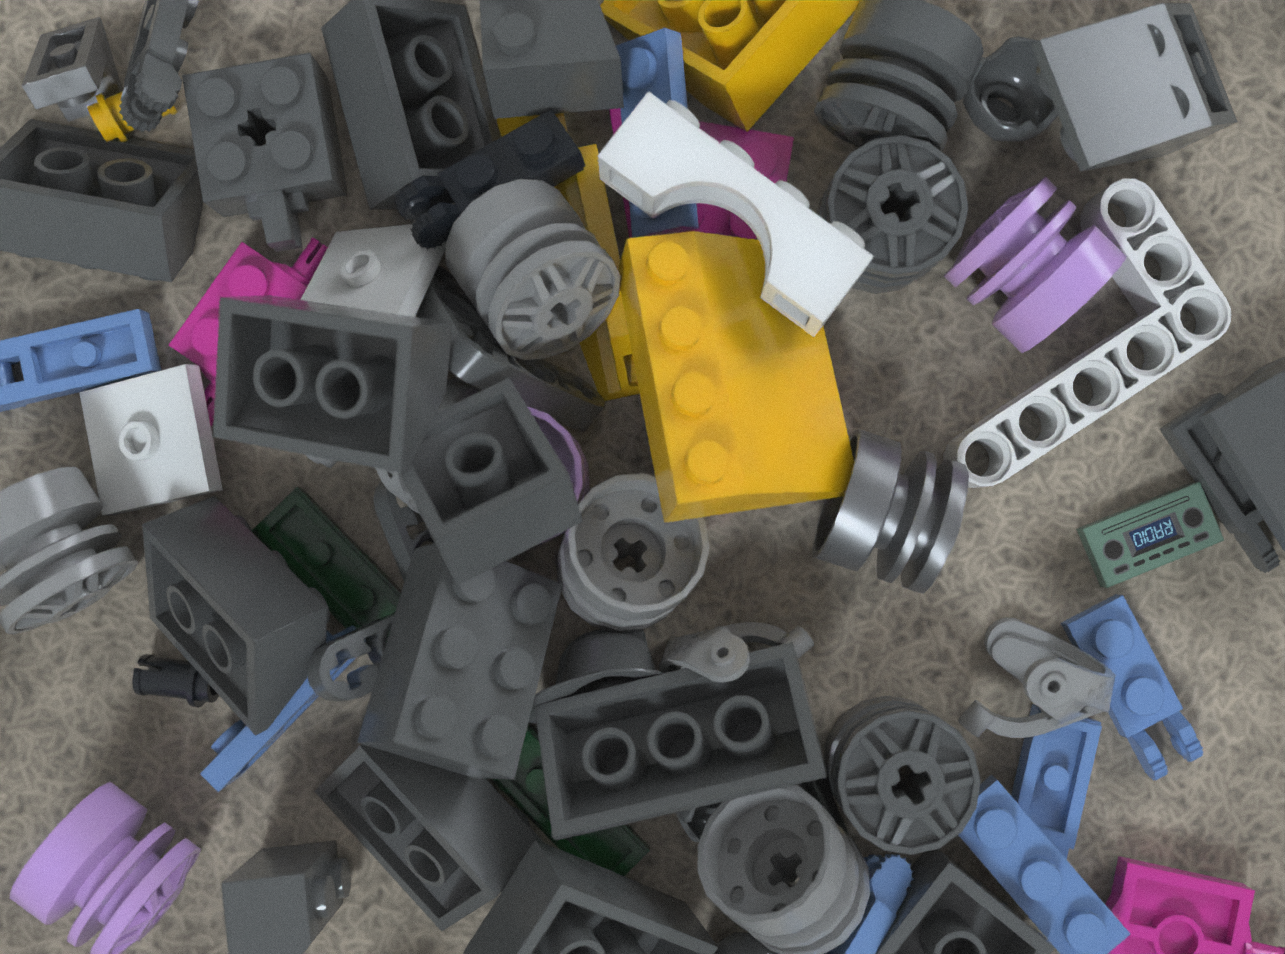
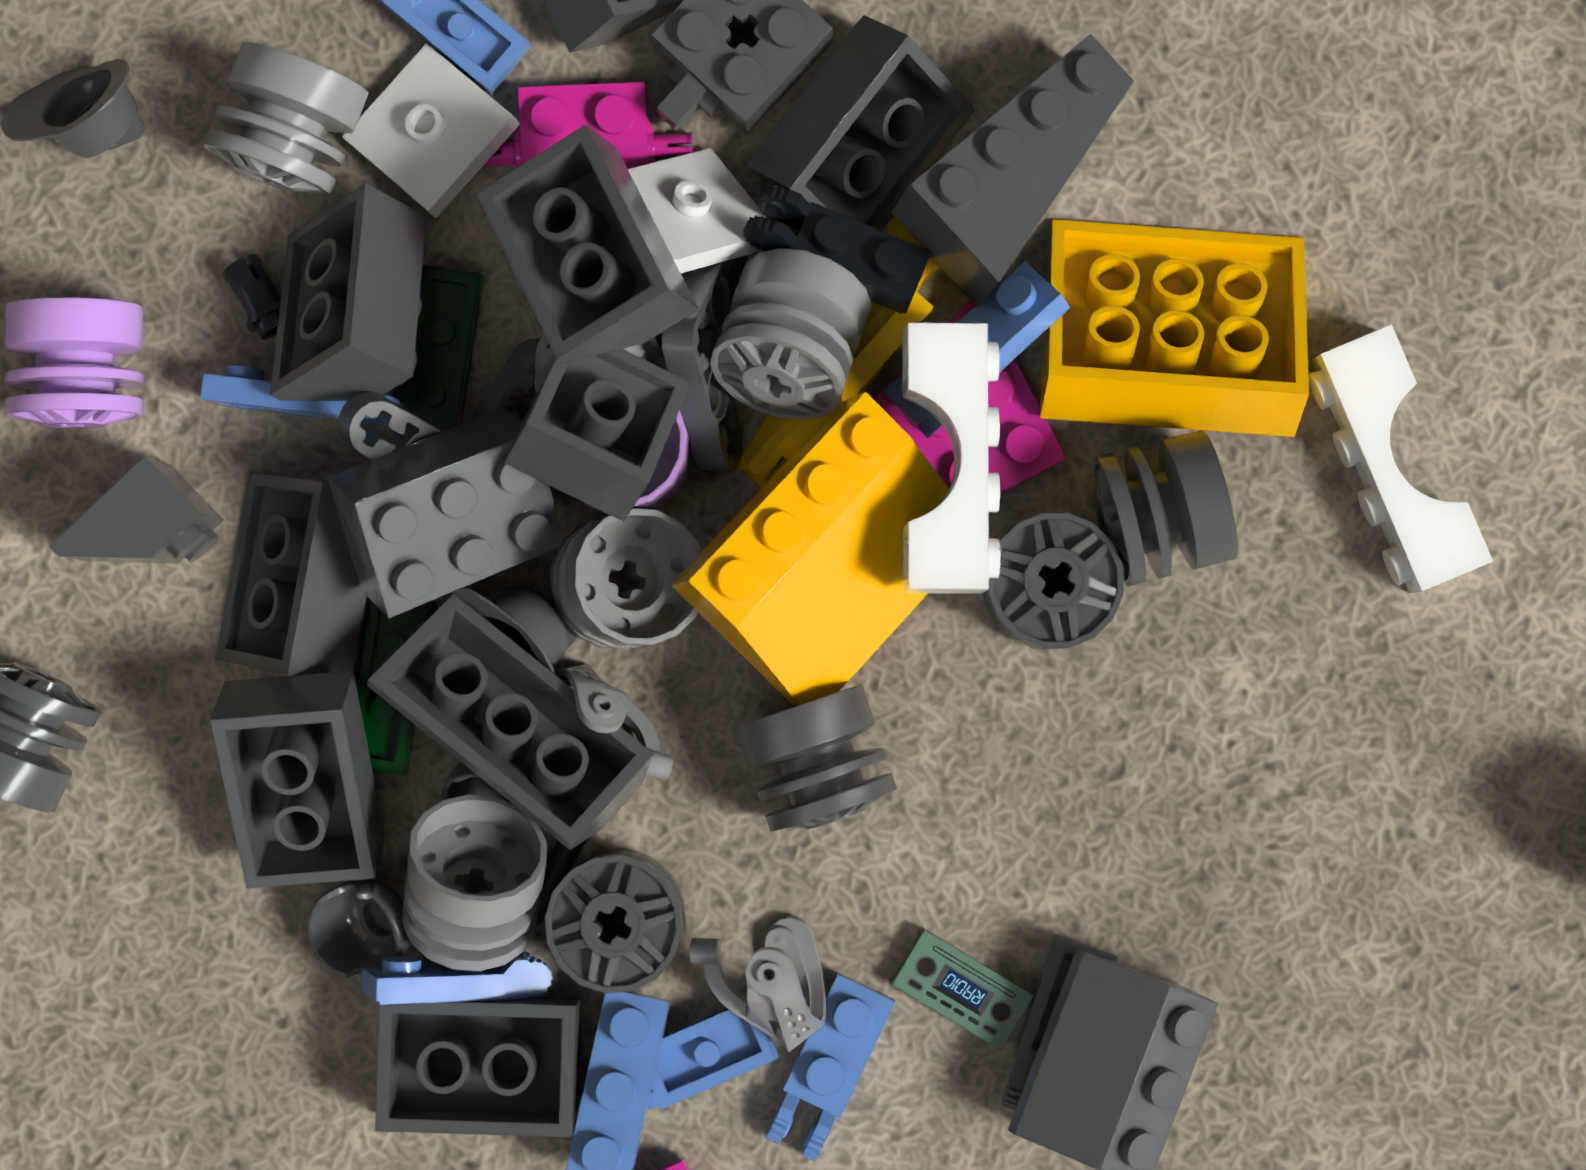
camera: 50 degrees right, 0 degrees up
white beam [943,179,1231,488] -> none
lavender wheel [944,177,1127,353] -> none
dark grey hair [963,36,1058,141] -> none
slope [1031,2,1238,172] -> none

